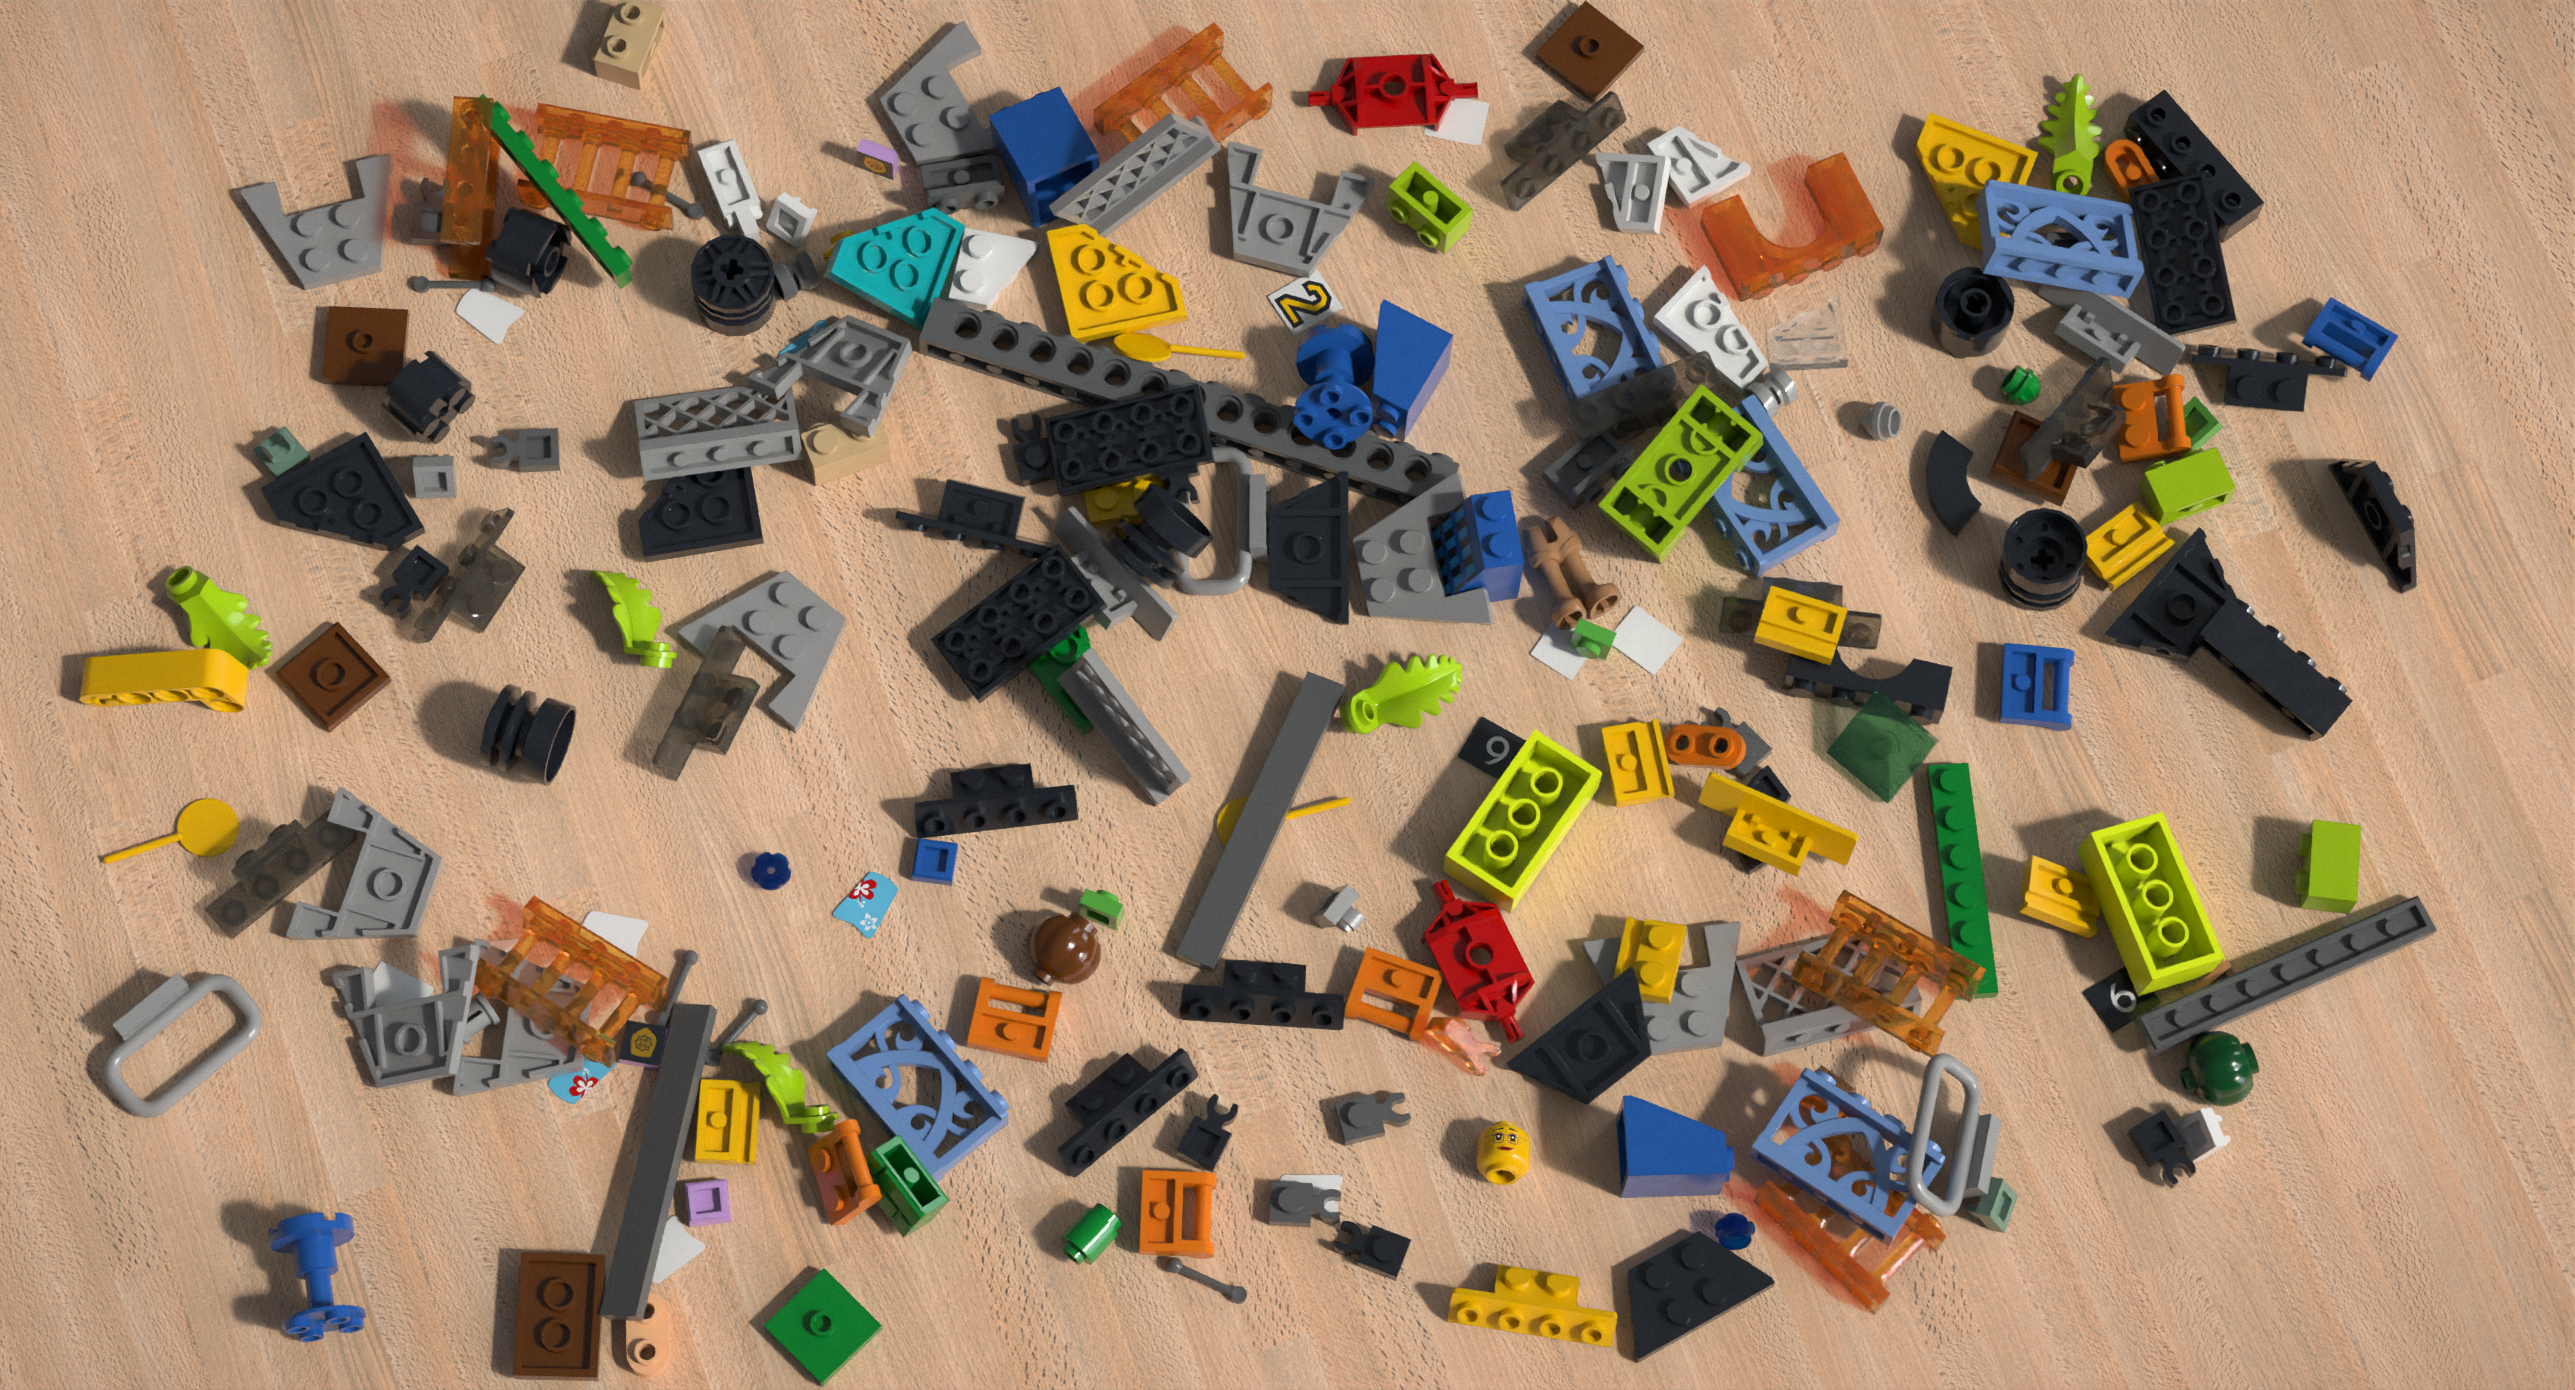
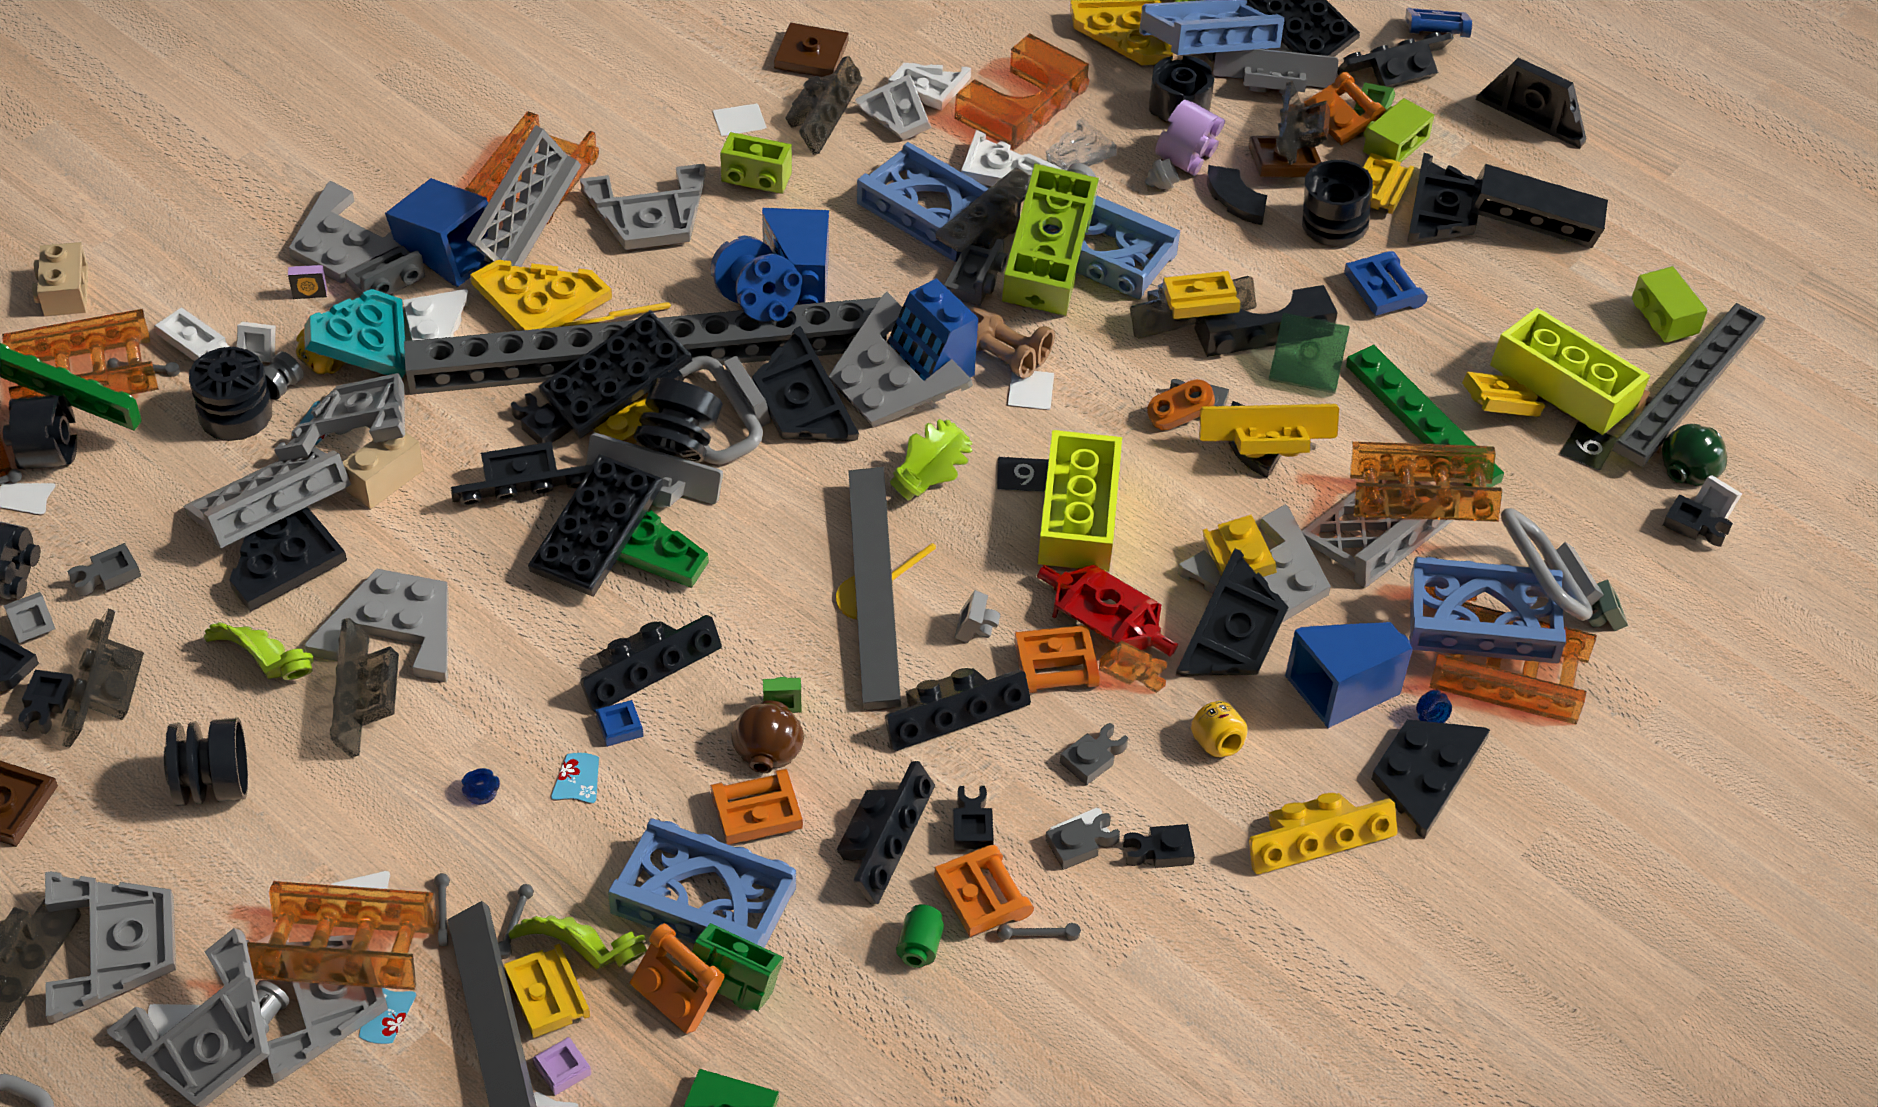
camera: 25 degrees left, 20 degrees down
black tile [619,1020,669,1070] -> none
light grey fence [1057,647,1192,806] -> none
sticker [1267,269,1343,336] -> none
red plate [1308,53,1478,136] -> none
bright green plate [1569,618,1617,660] -> none
yellow plate [1600,718,1675,808] -> none
white sticker [1612,605,1683,675] -> none
green plate [2000,365,2040,406] -> none
none -> lavender brick [1155,100,1225,176]

